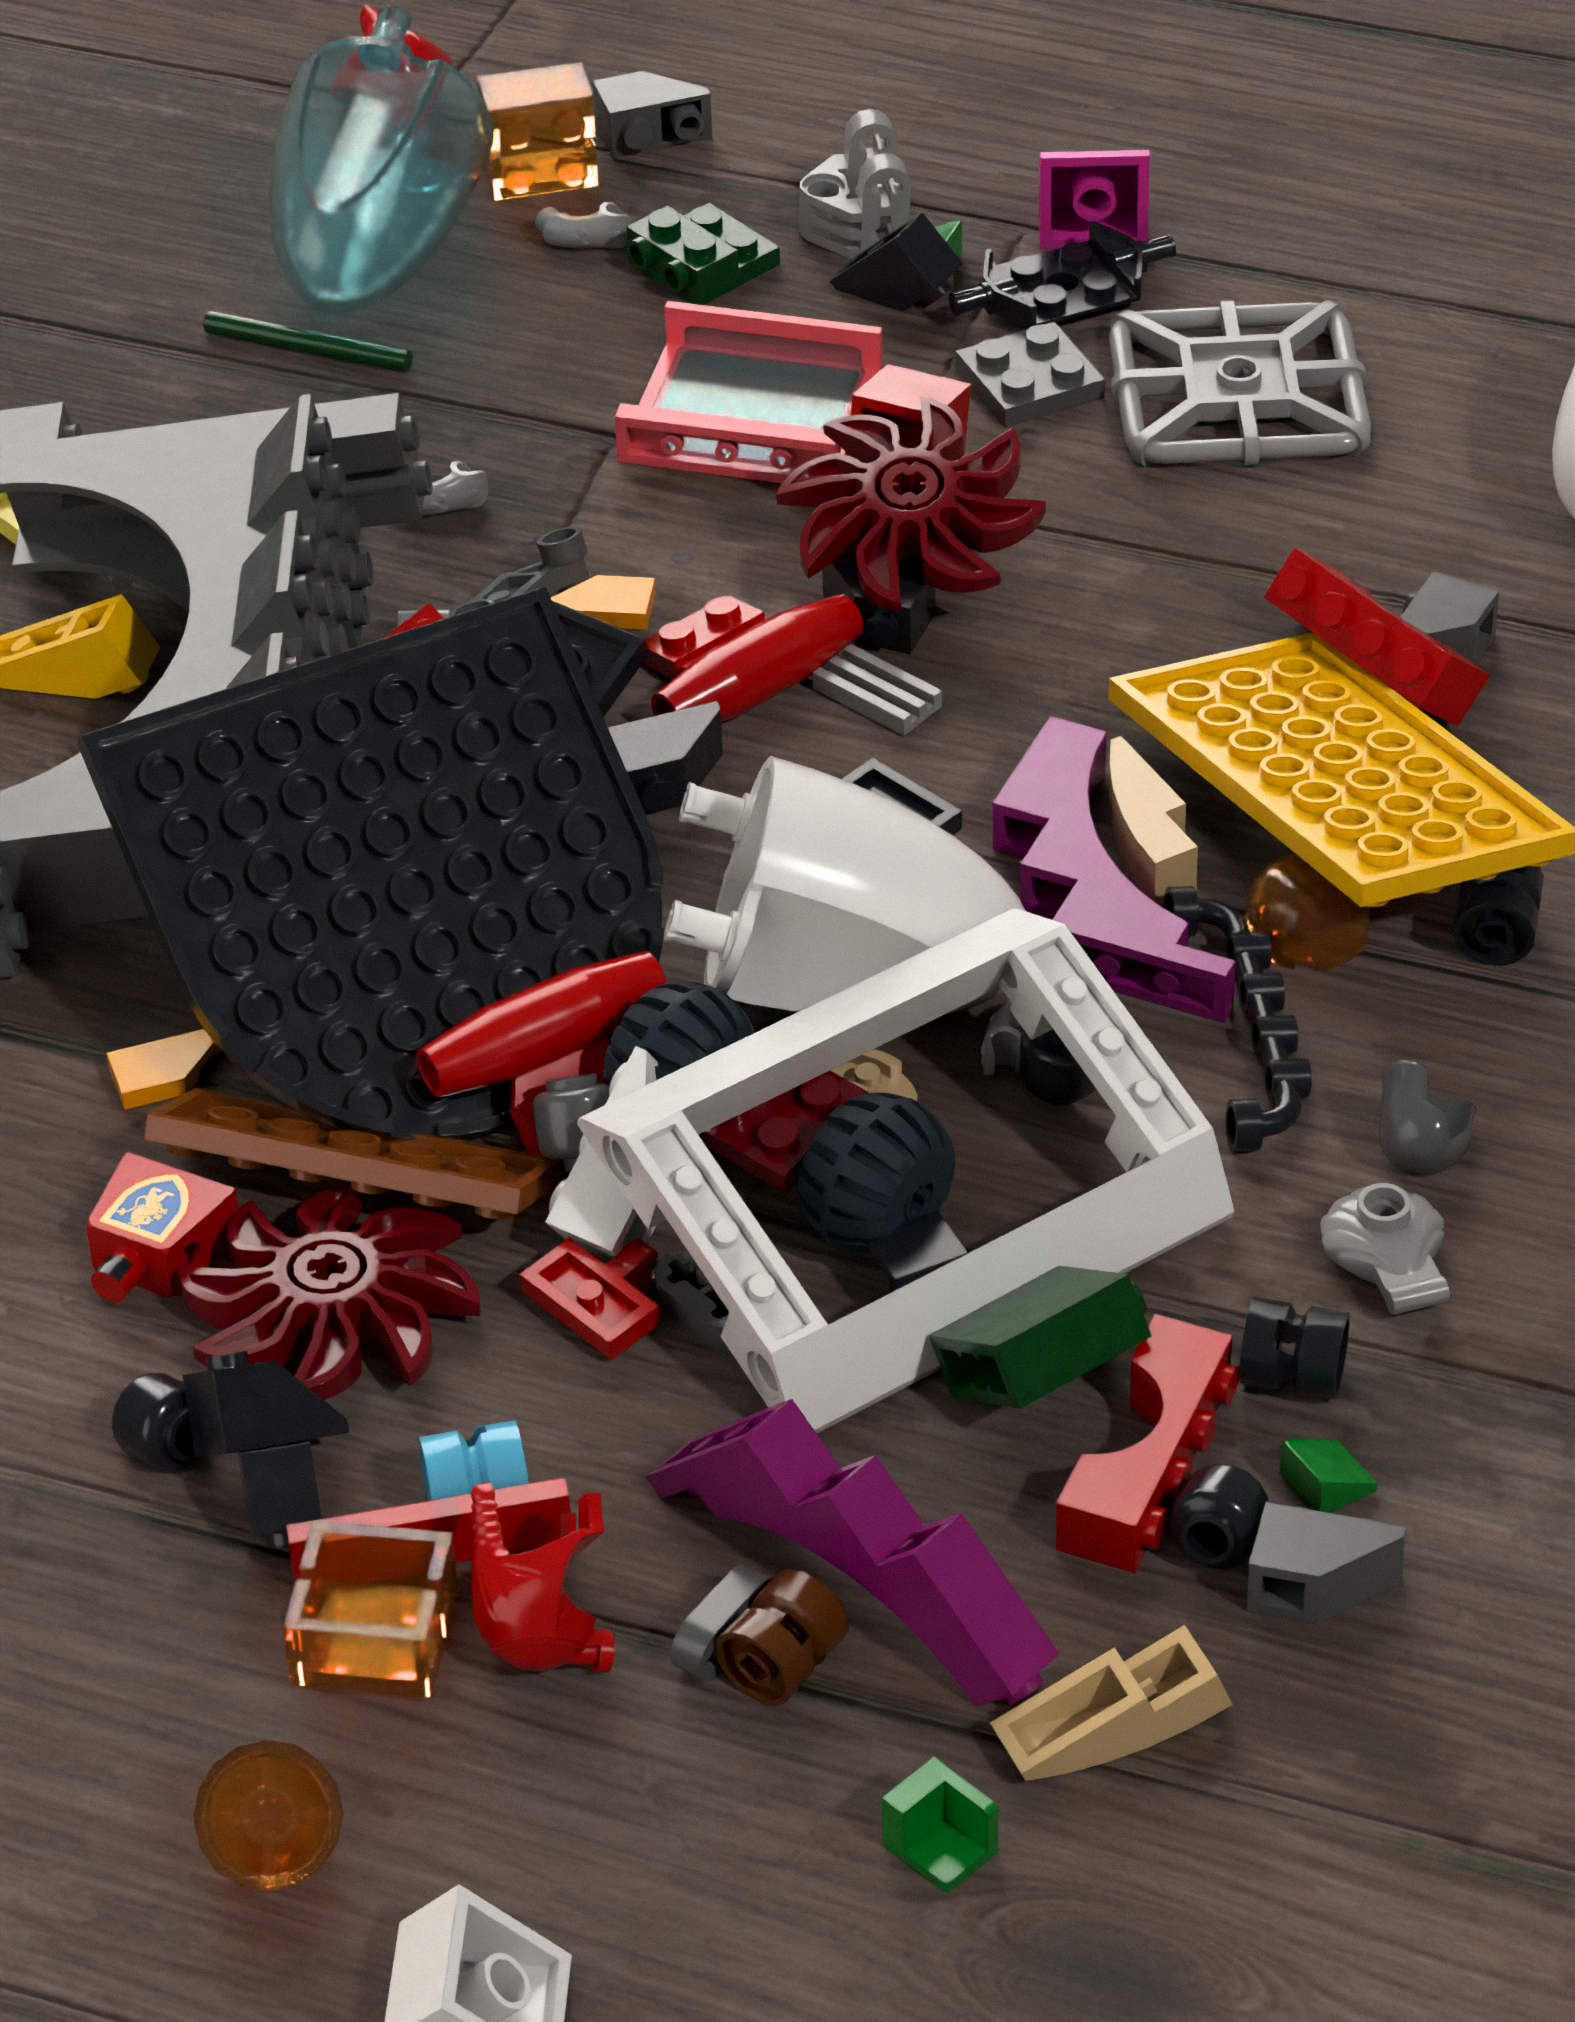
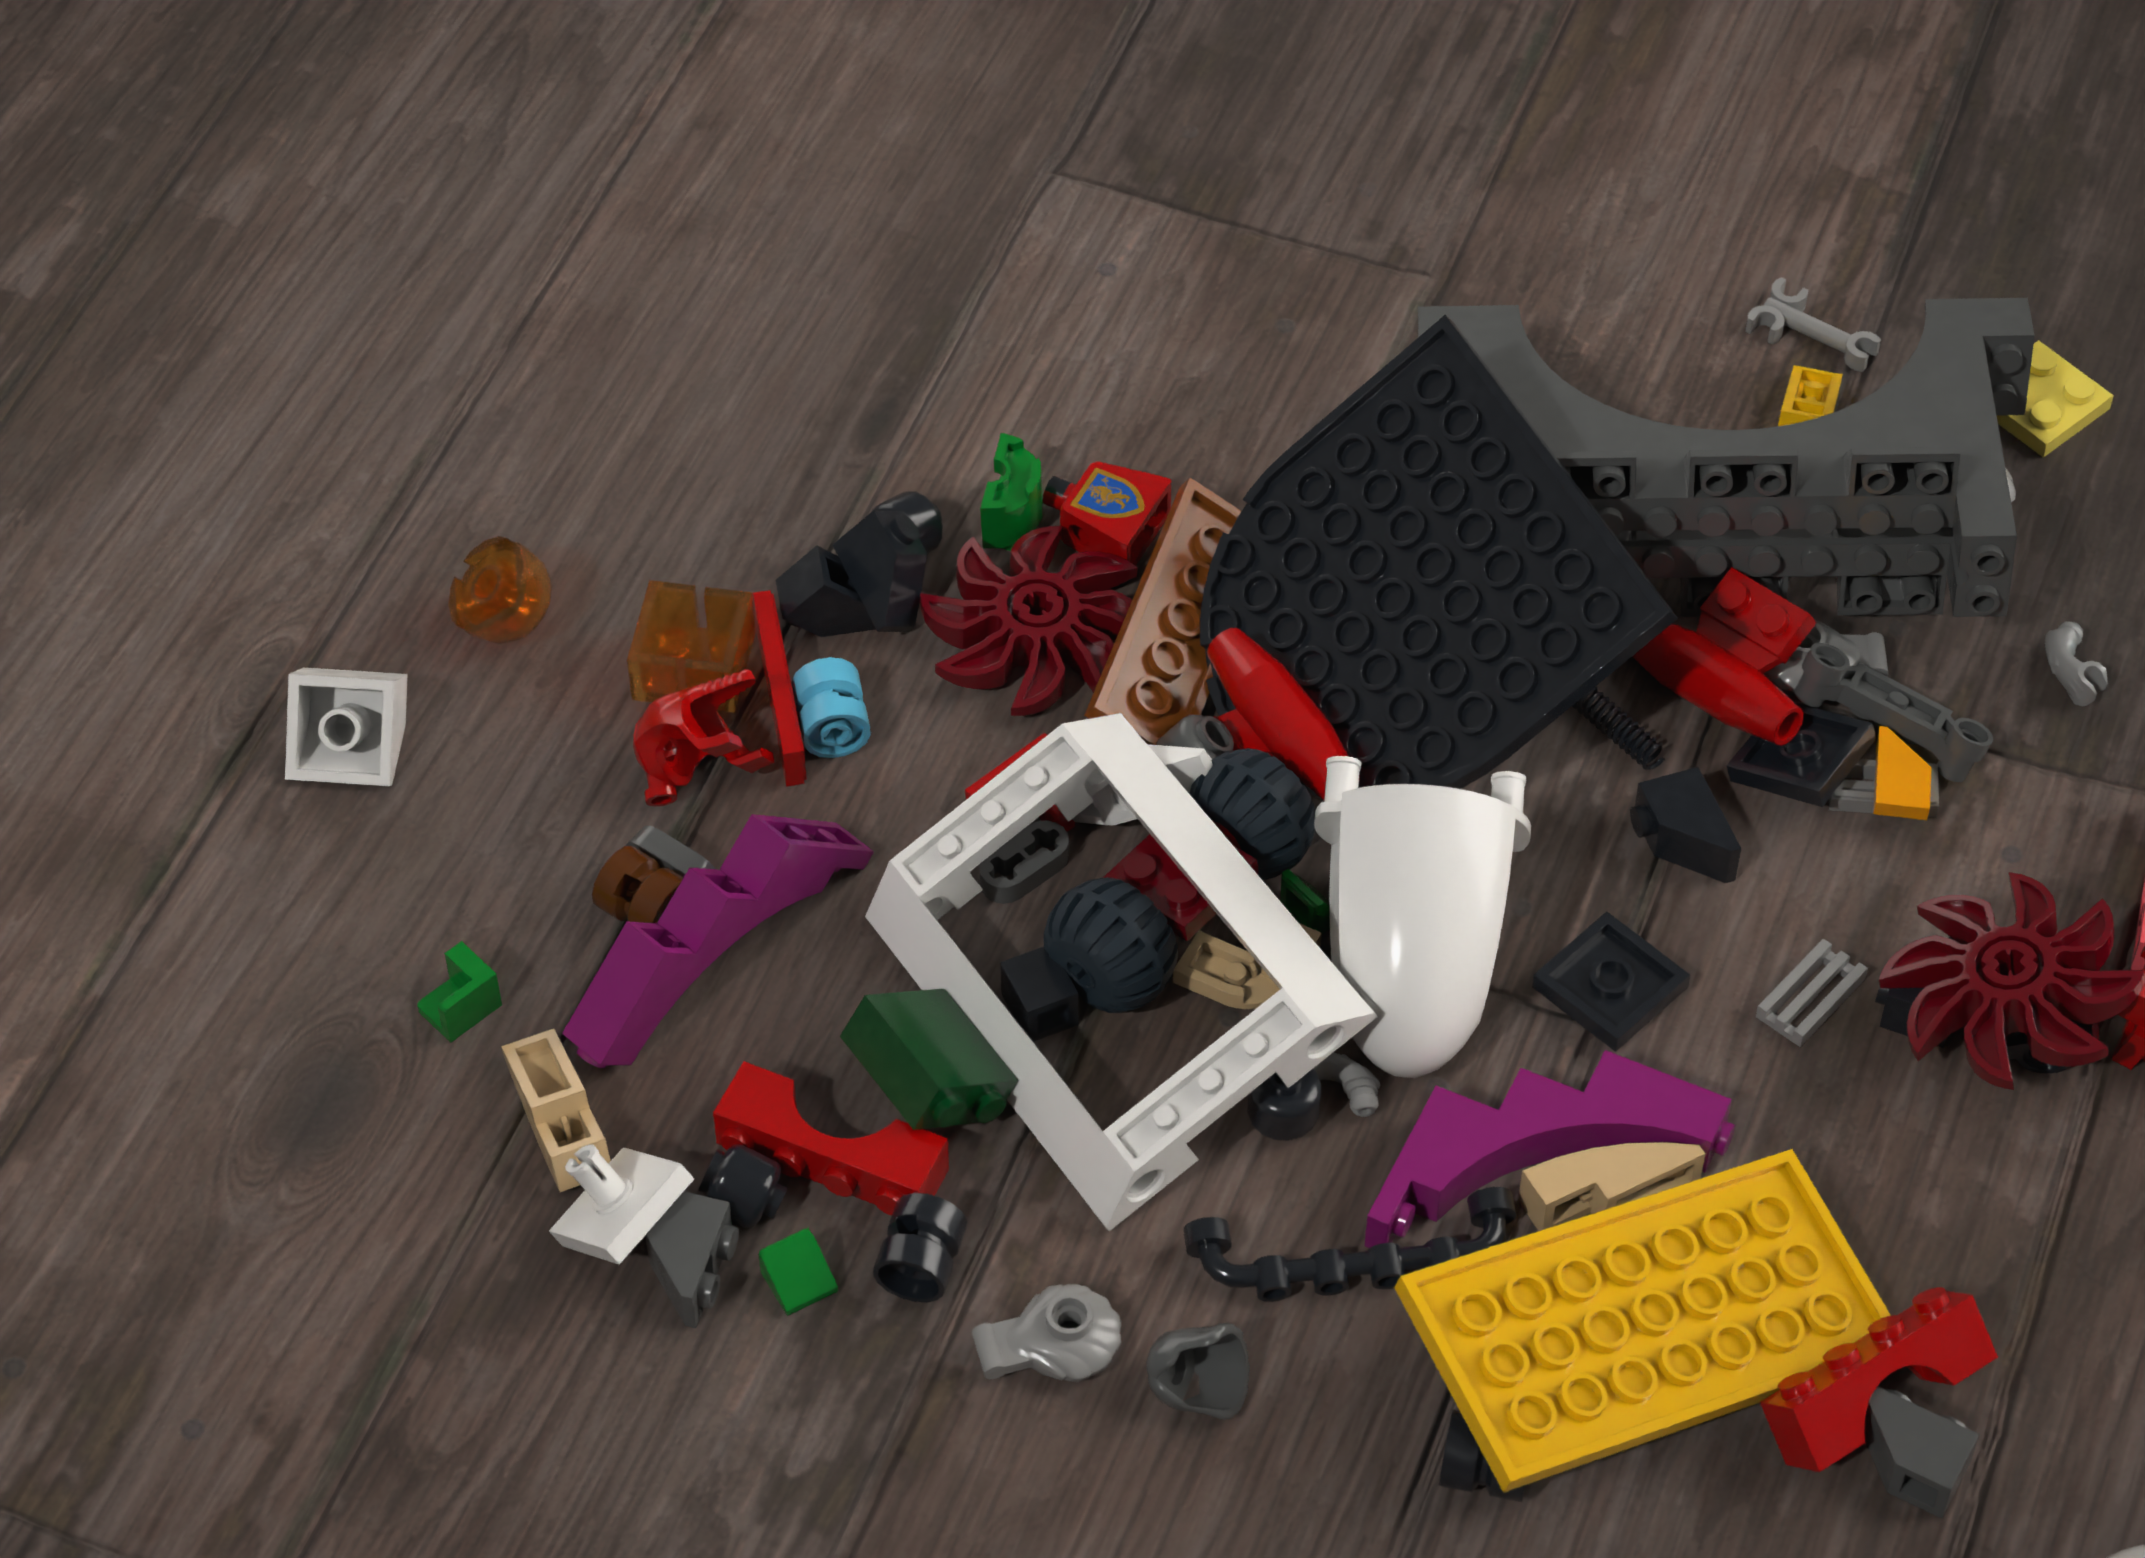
camera: 90 degrees right, 10 degrees up
red plate [642,593,863,722] -> none
none -> white tile [549,1145,694,1265]
none -> green cylinder [980,433,1043,551]

